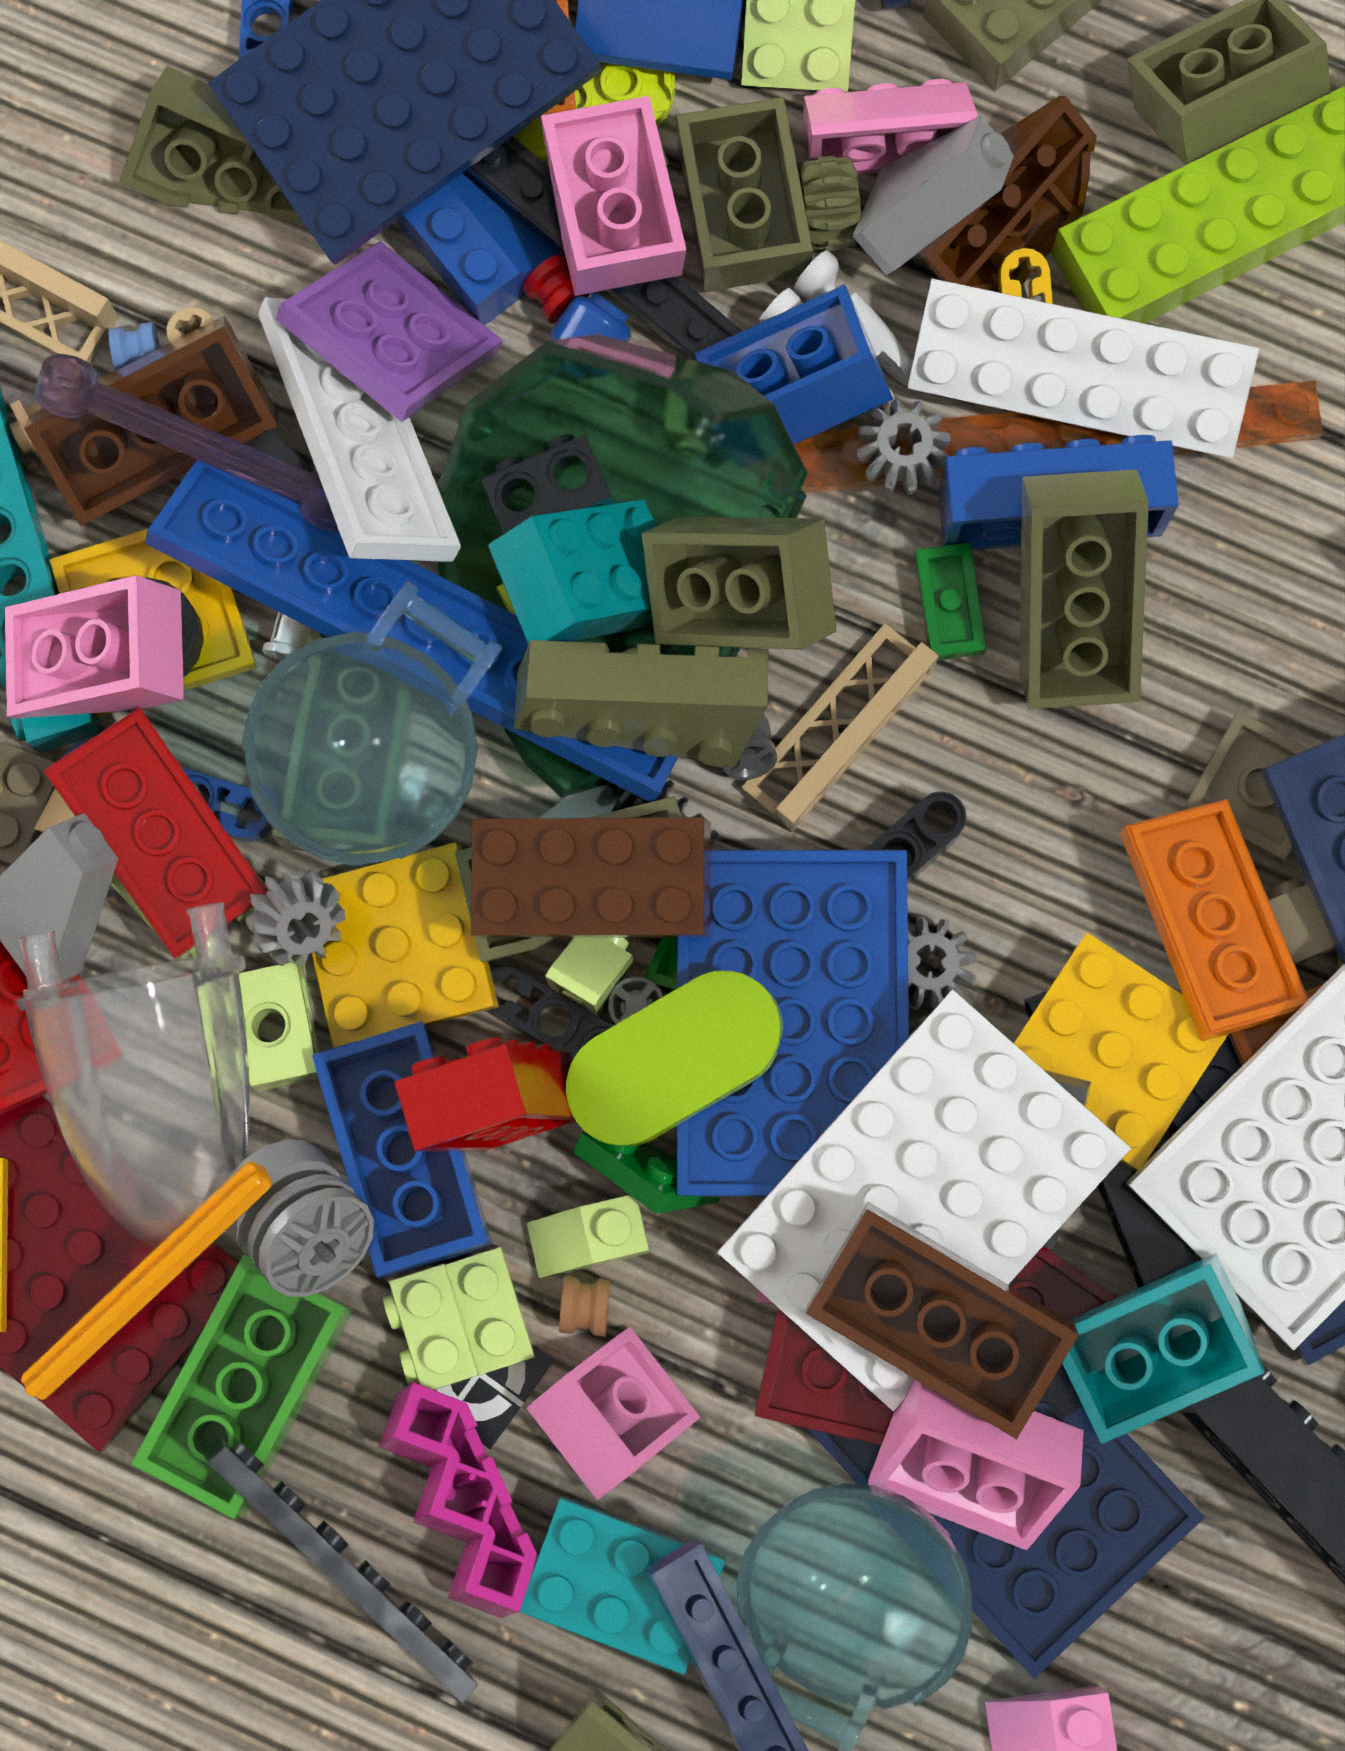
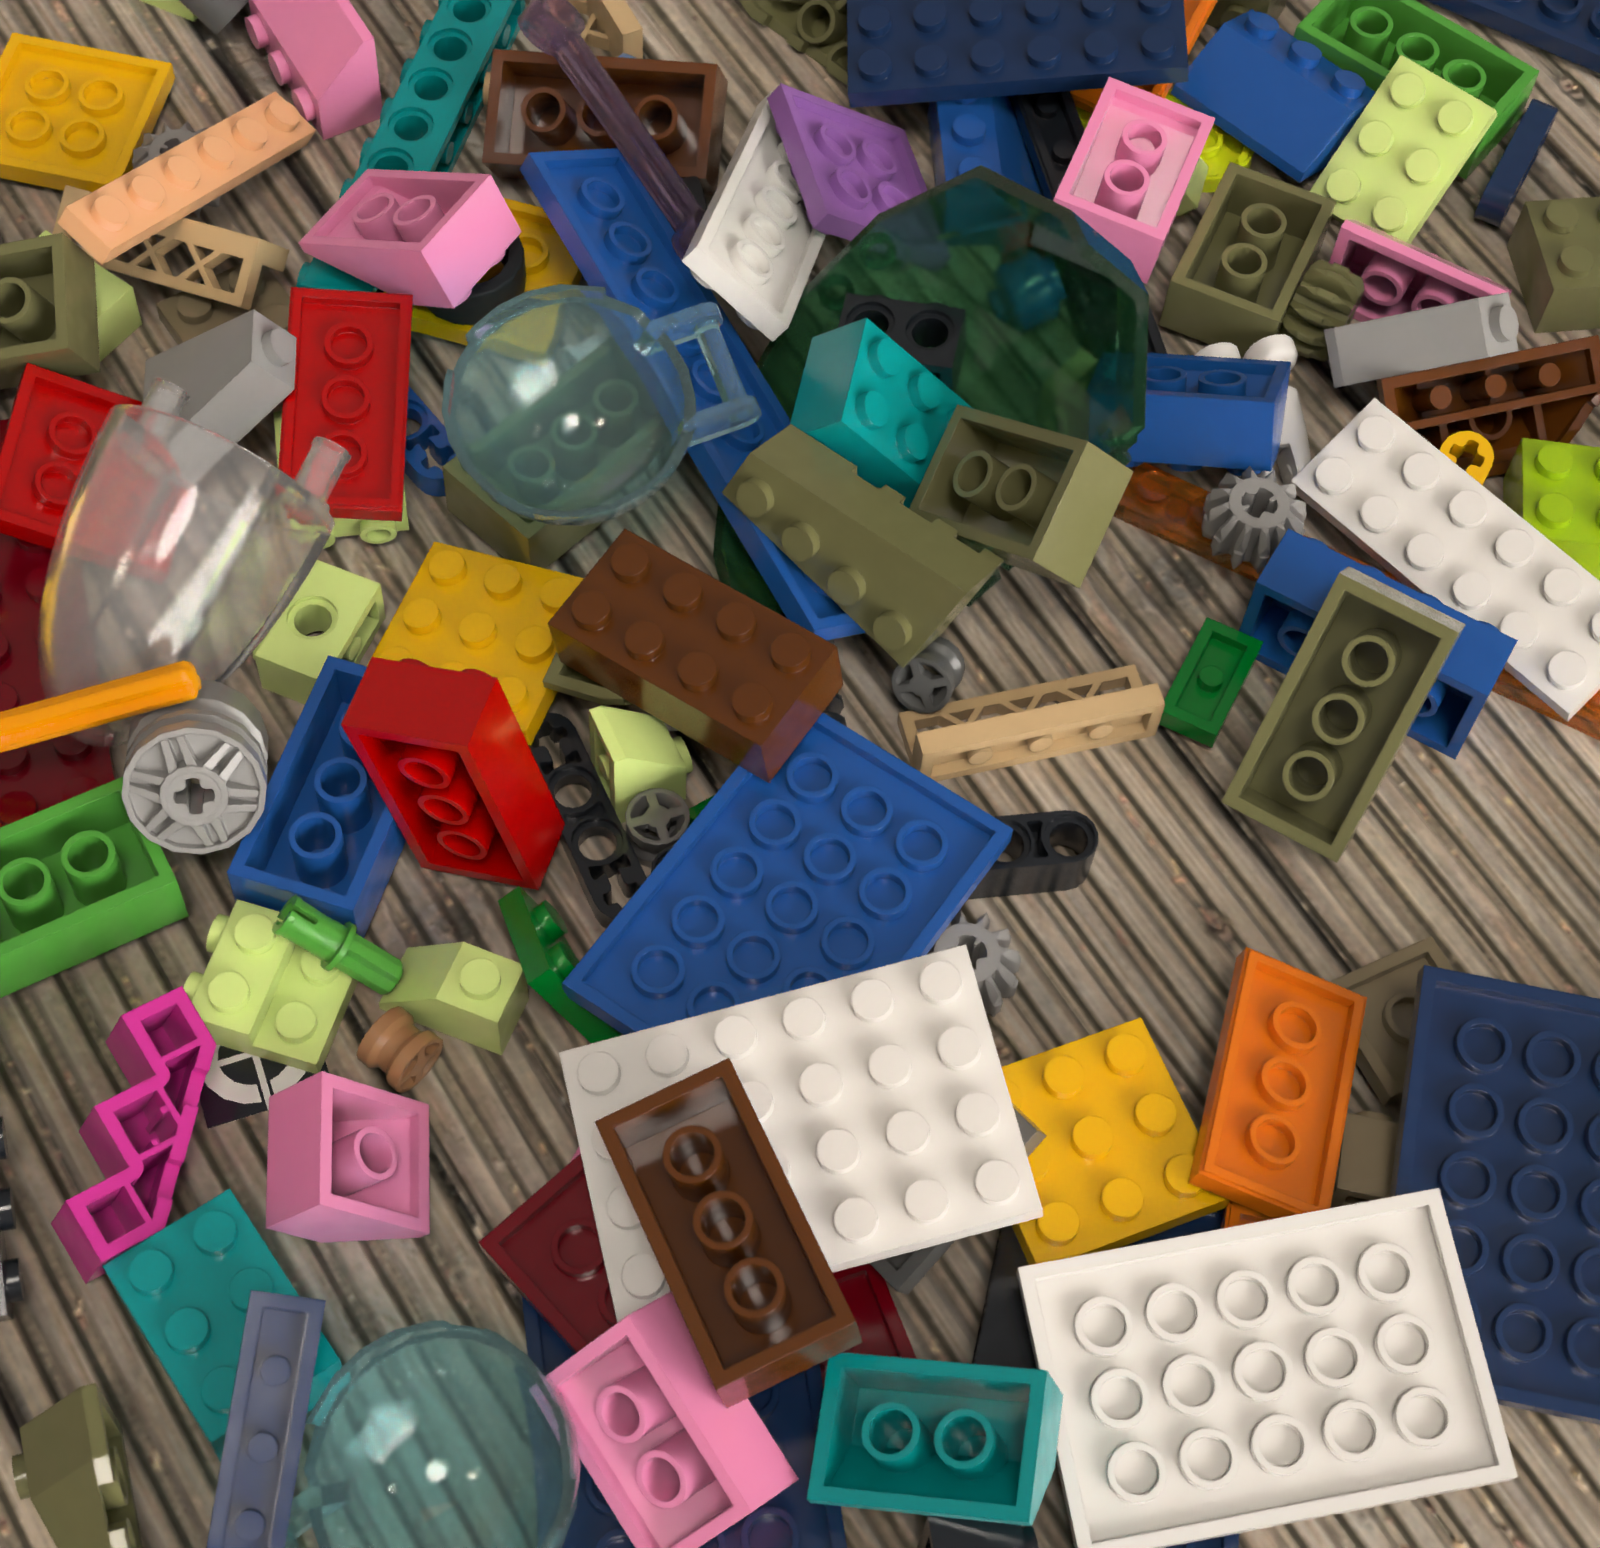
camera: 25 degrees right, 20 degrees down
light grey gear [246,867,346,968] -> none
lime tile [566,970,783,1146] -> none
none -> bright green axle [272,895,404,995]

